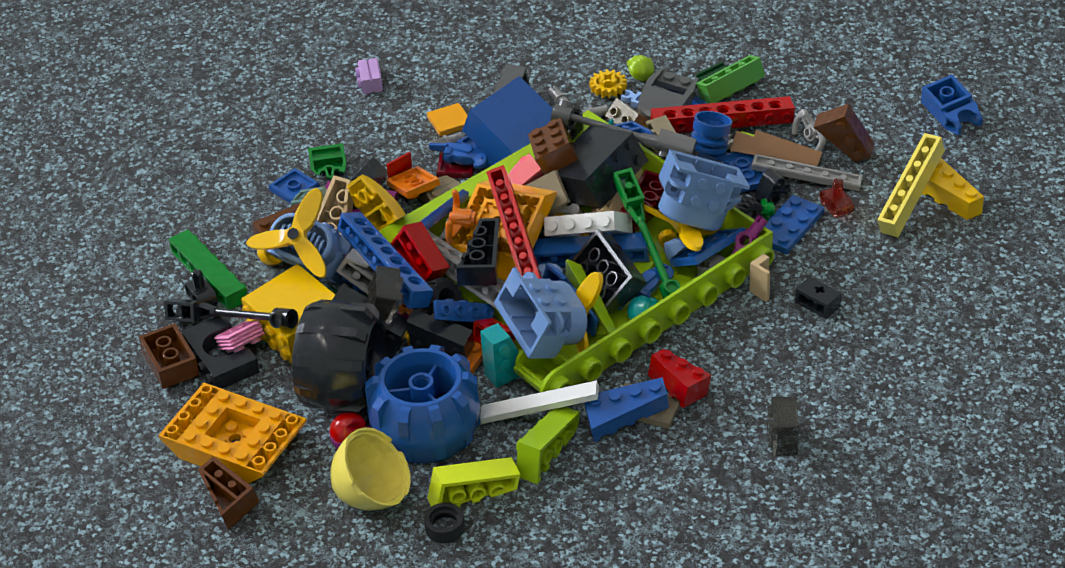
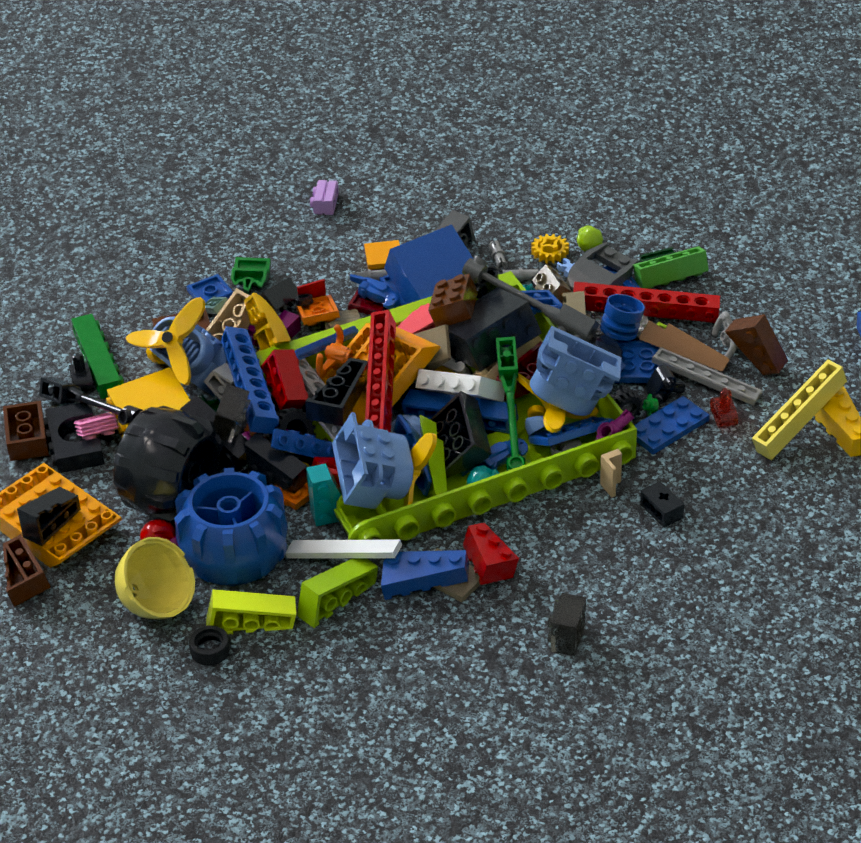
camera: 15 degrees right, 0 degrees up
none -> black wedge [17,487,81,546]
none -> black tile [295,293,314,306]

